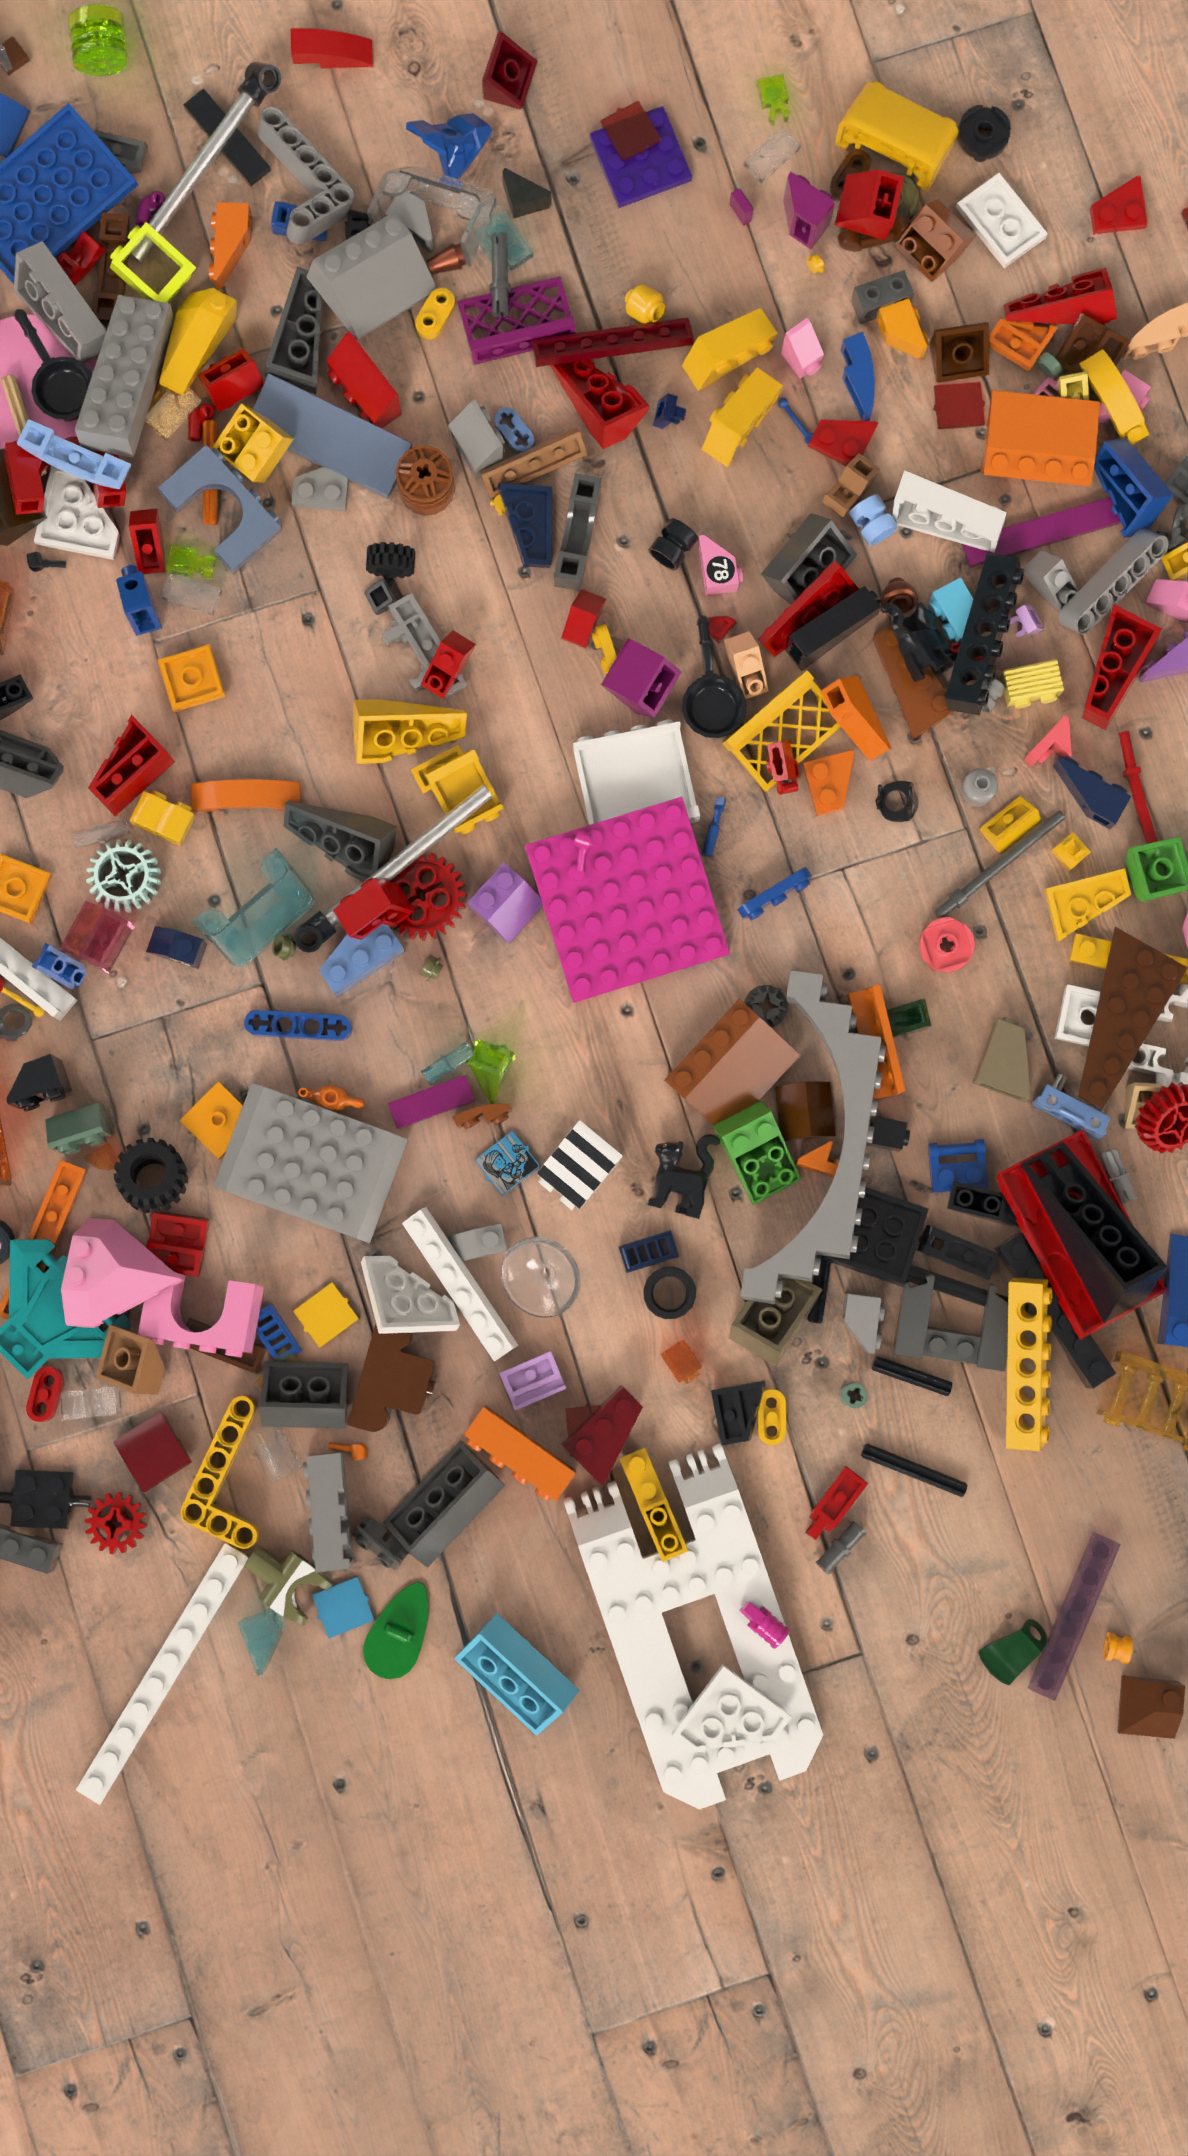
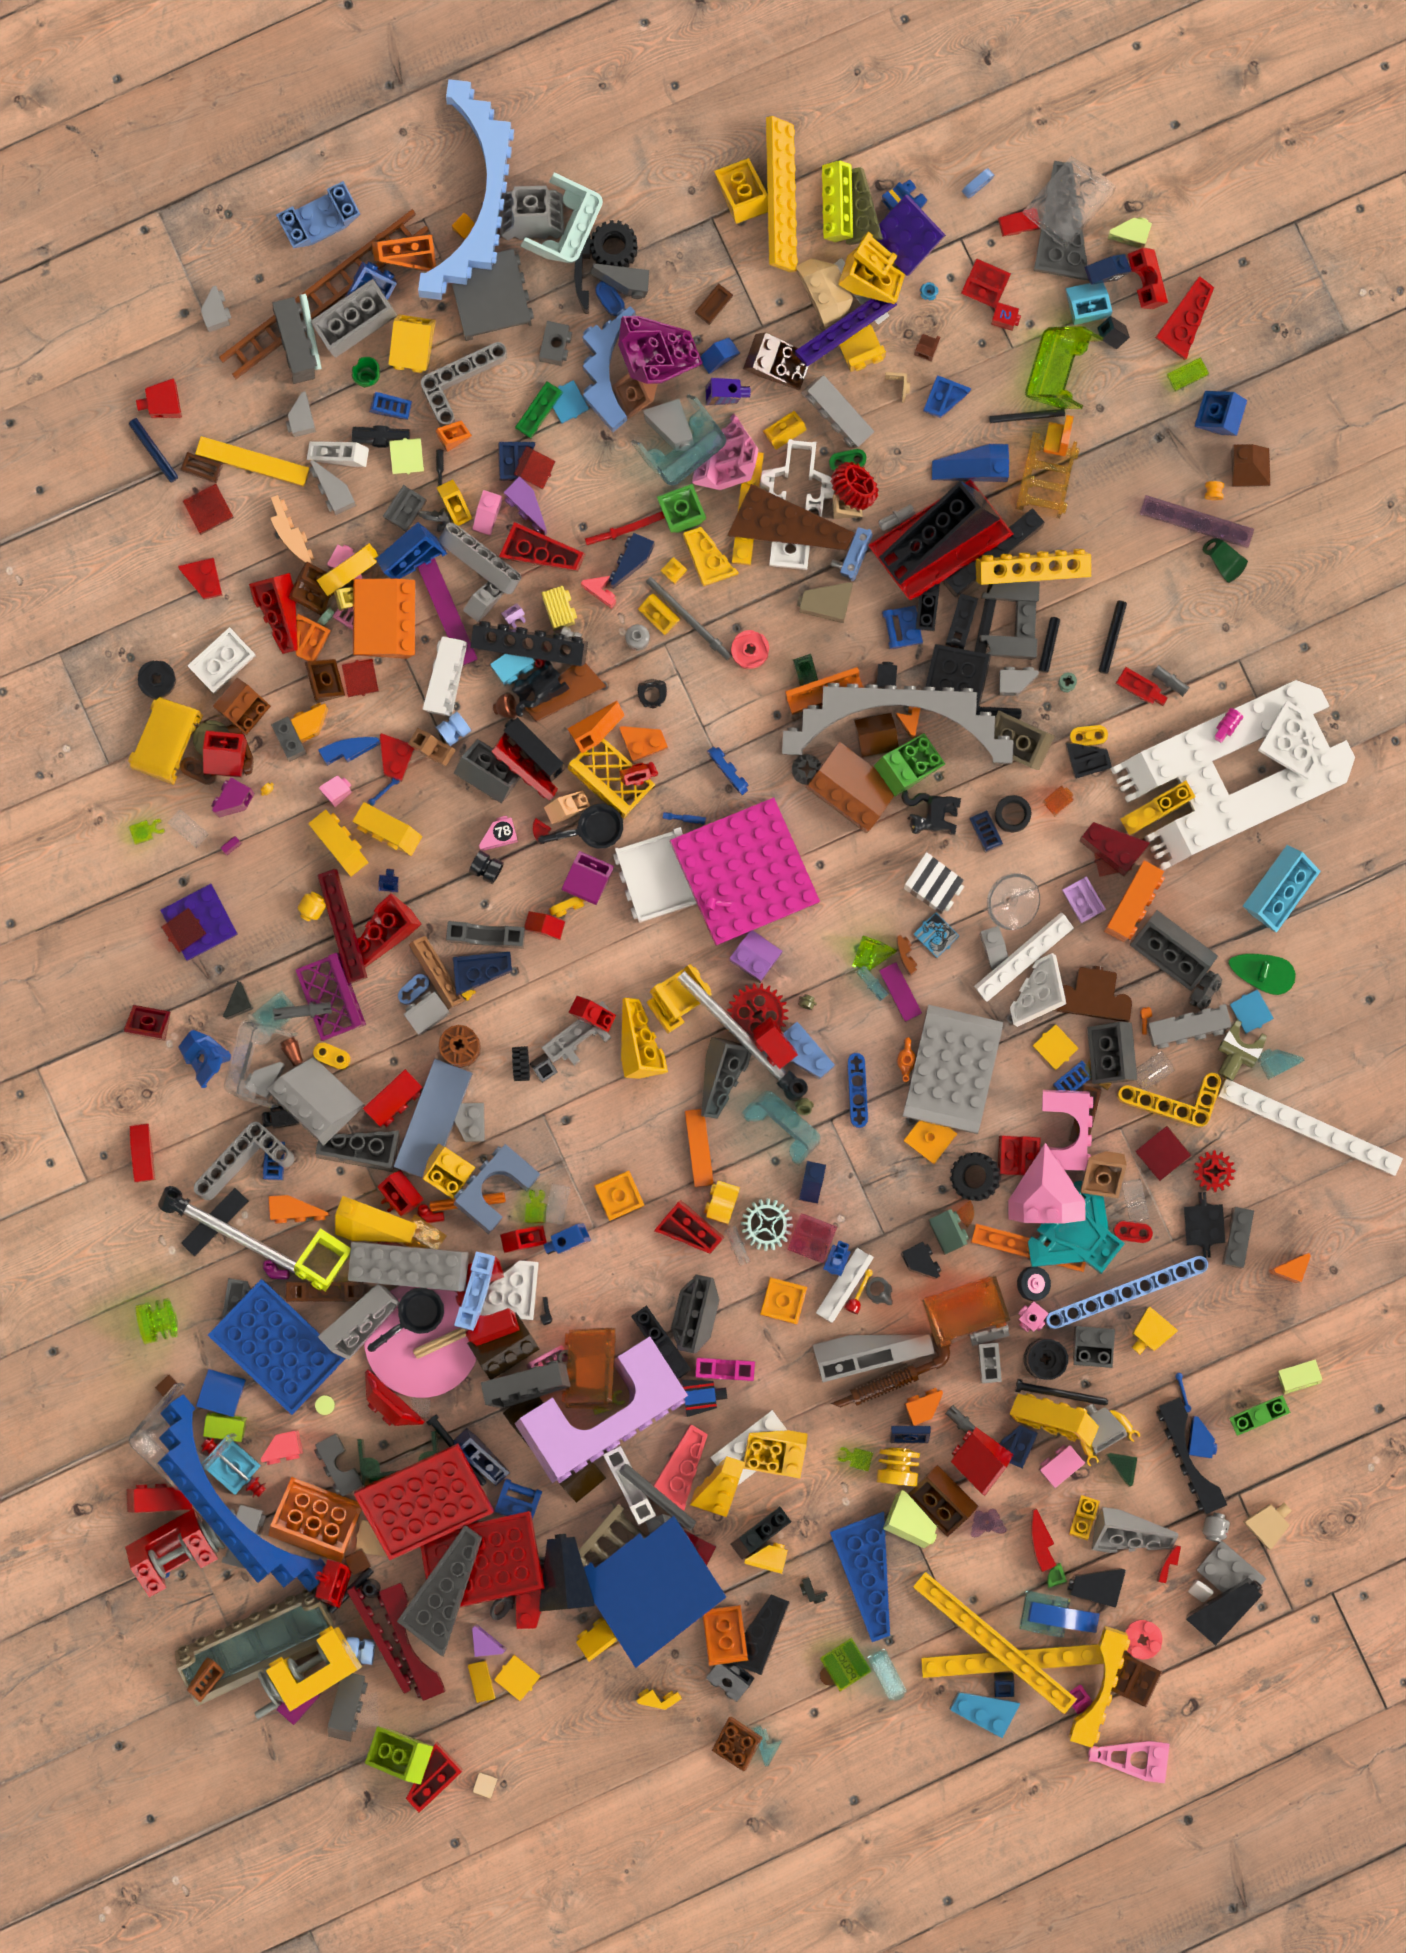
camera: 90 degrees left, 0 degrees up
red slope [57,231,106,286] -> none

